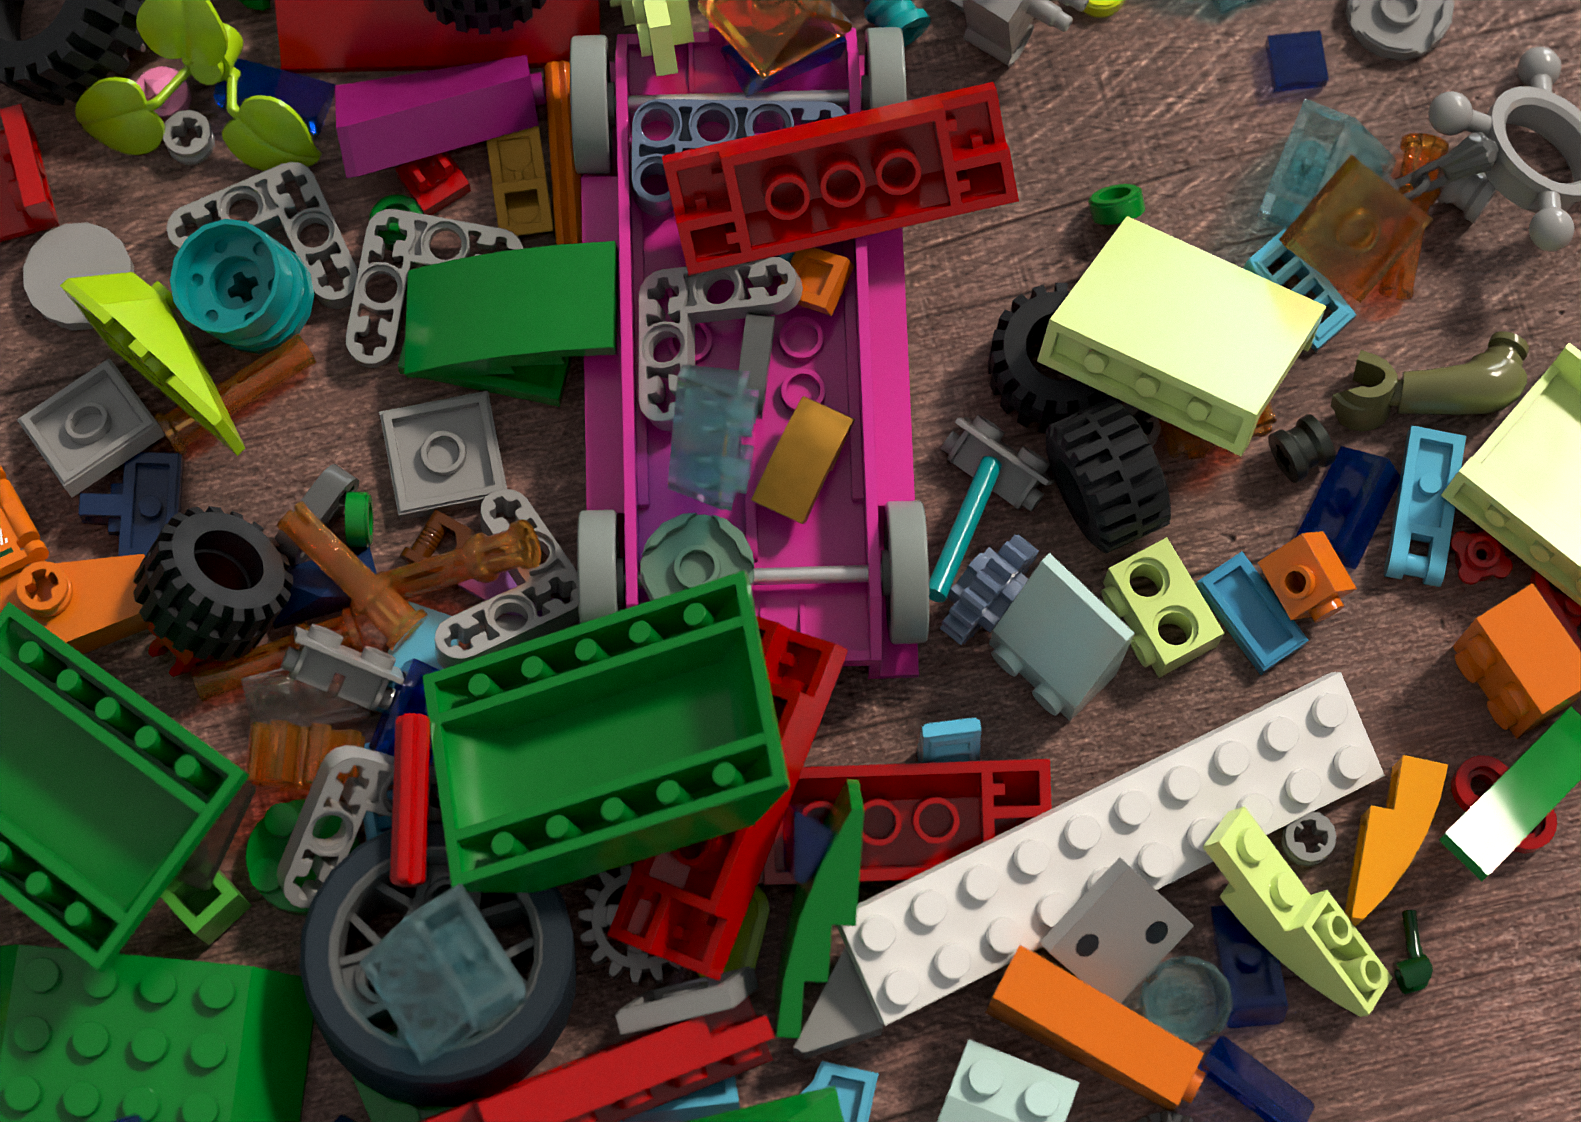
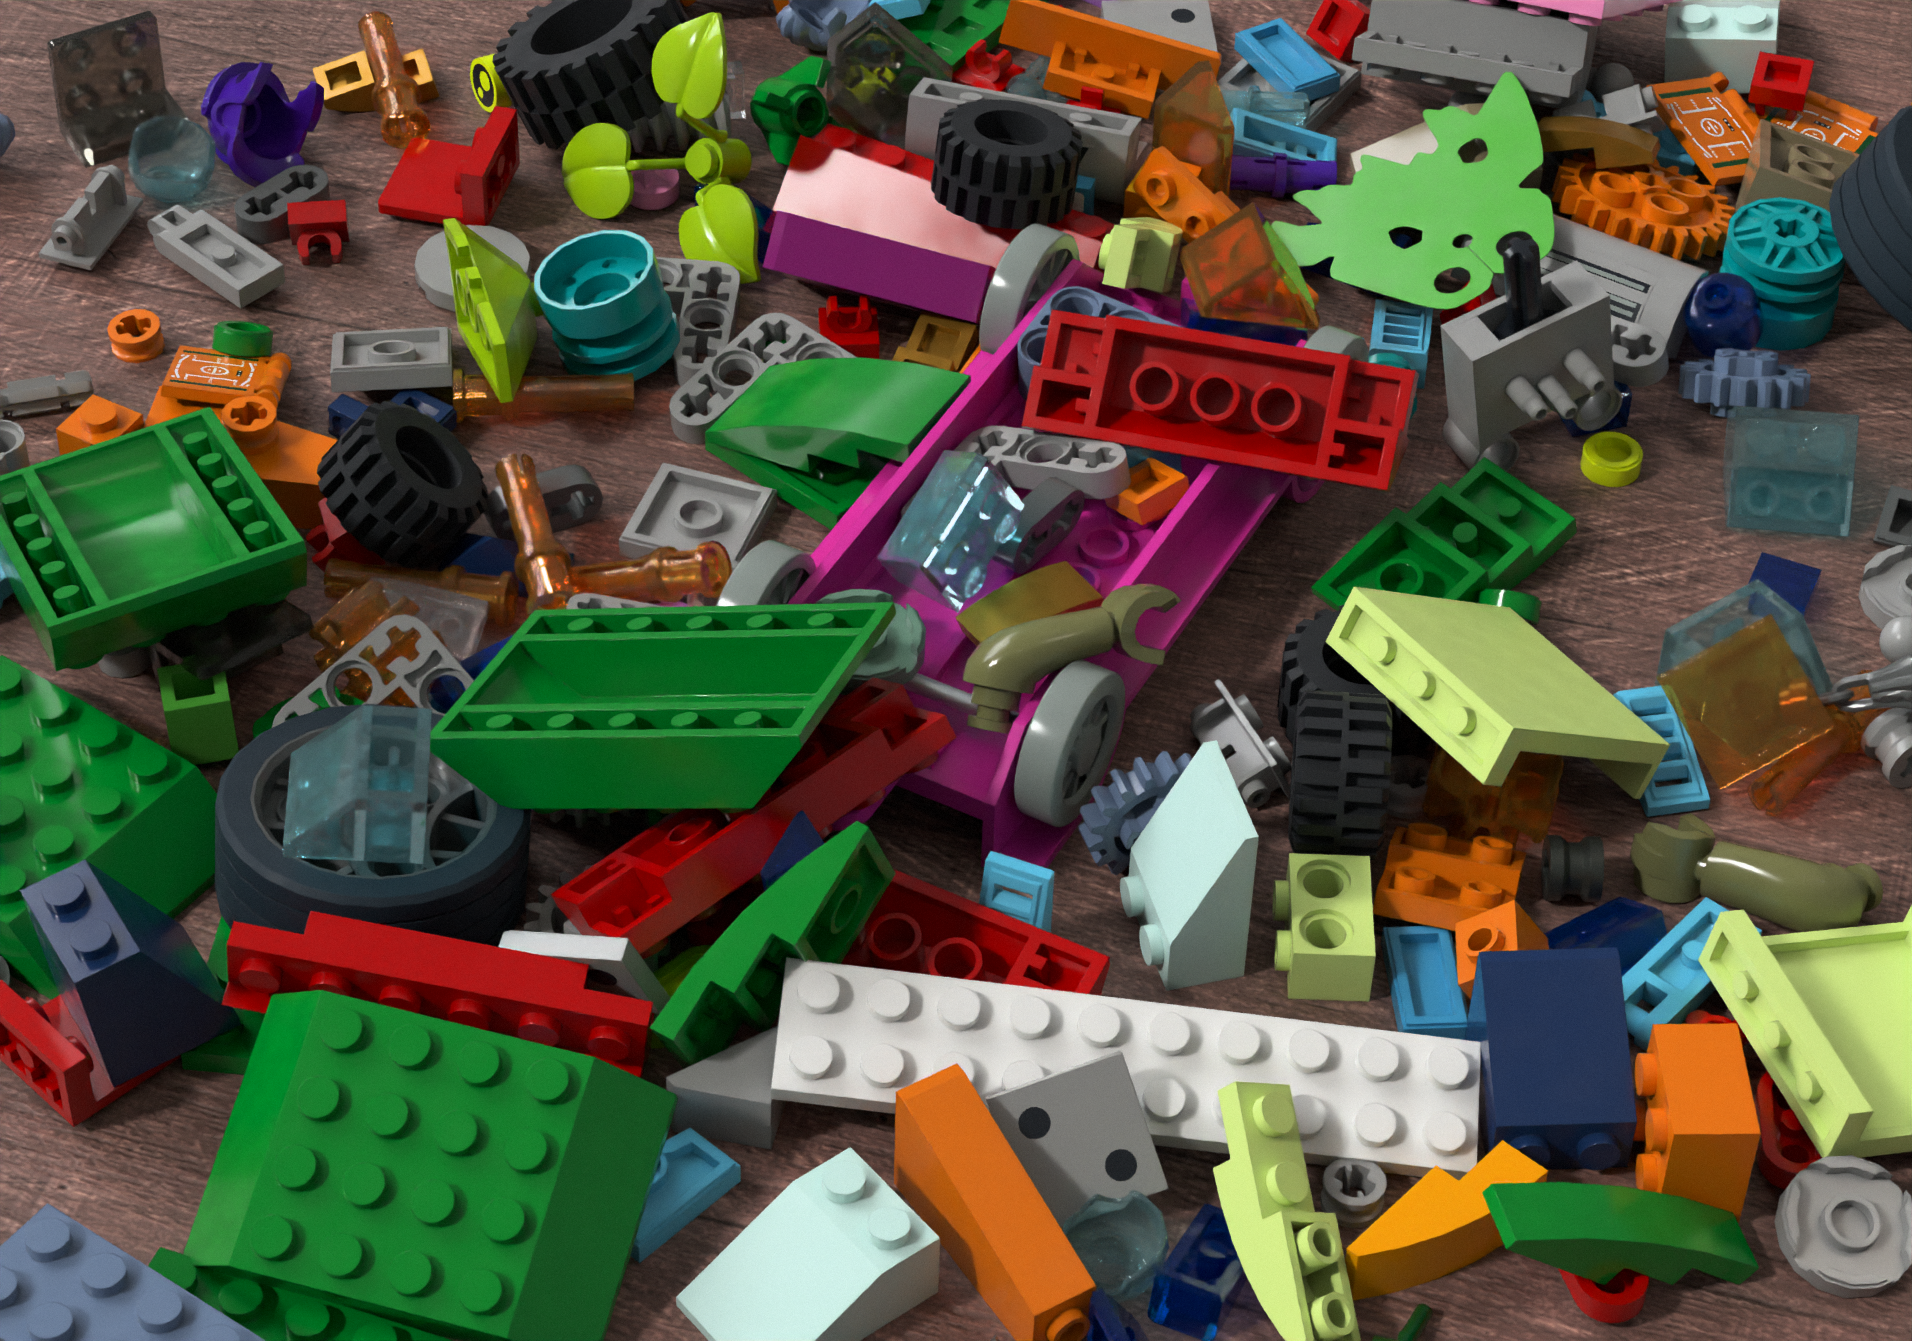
camera: 30 degrees right, 30 degrees down
light grey bush [163,110,215,165] -> none
light grey hinge [280,624,404,711] -> none
green tile [345,492,374,548] -> none
red axle [390,713,431,887] -> none
teal bar [929,456,1002,602] -> none
none -> olive piece [962,584,1182,734]
none -> green slope [1311,457,1577,611]
none -> orange slope [1373,823,1526,931]
none -> dark blue slope [1464,947,1637,1170]

